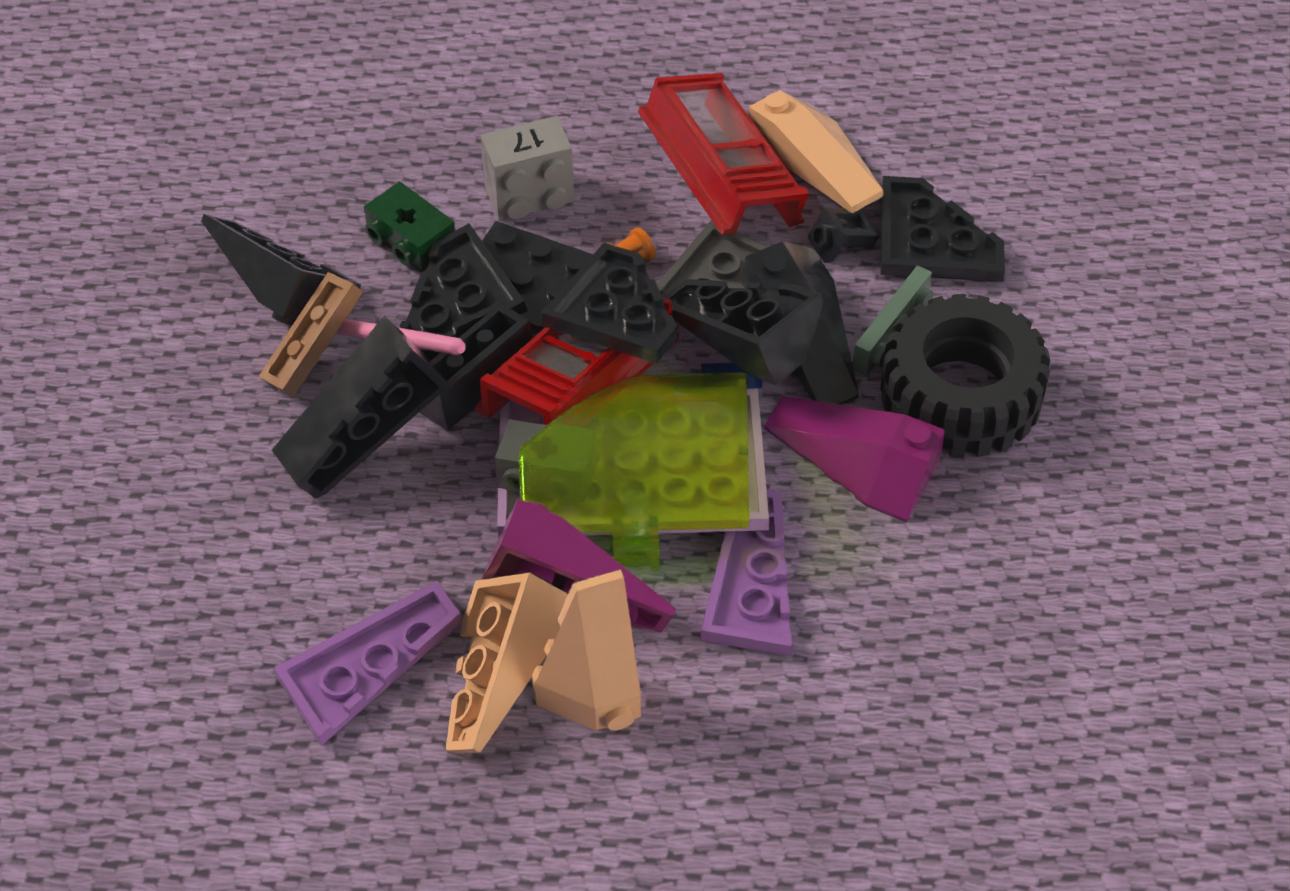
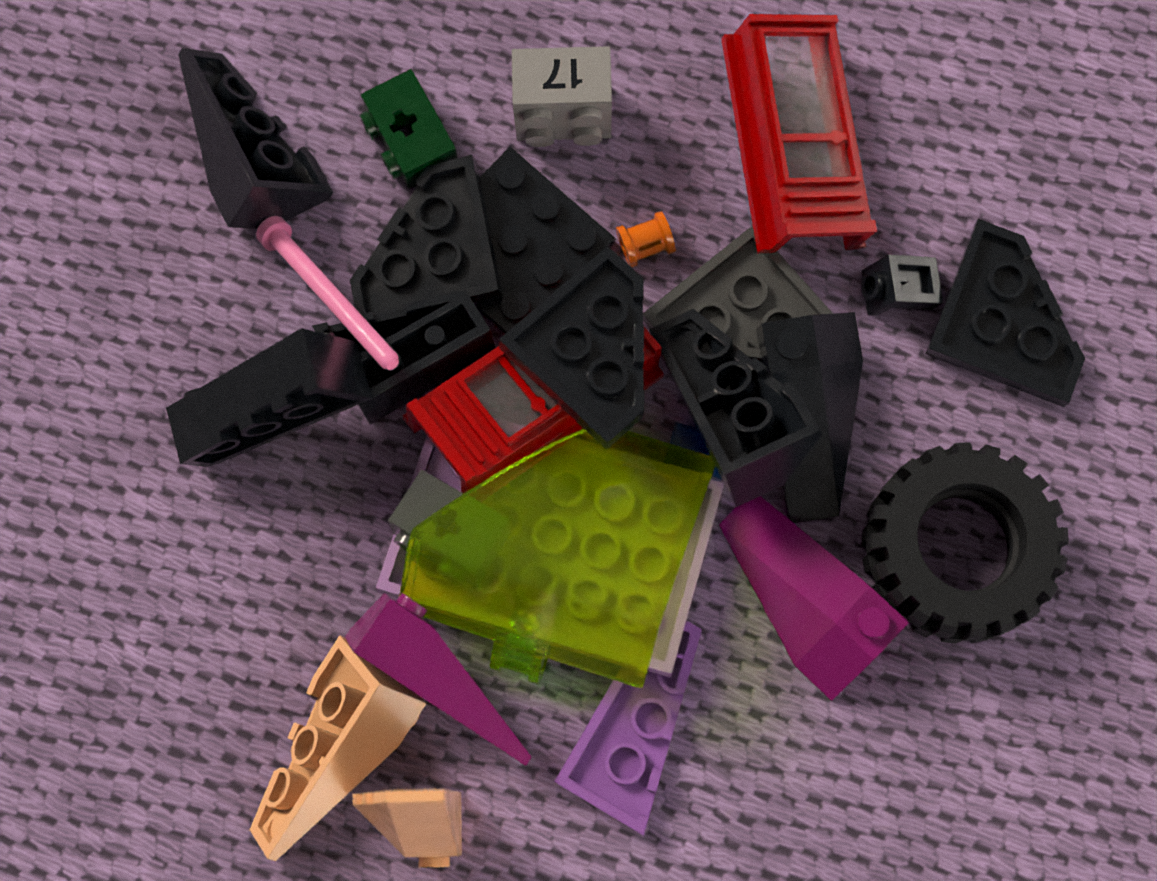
camera: 20 degrees right, 25 degrees up
medium nougat plate [258,272,363,397] -> none
medium lavender wing [274,581,462,746] -> none
light nougat wedge [749,90,883,214] -> none
sand green plate [853,265,933,376] -> none

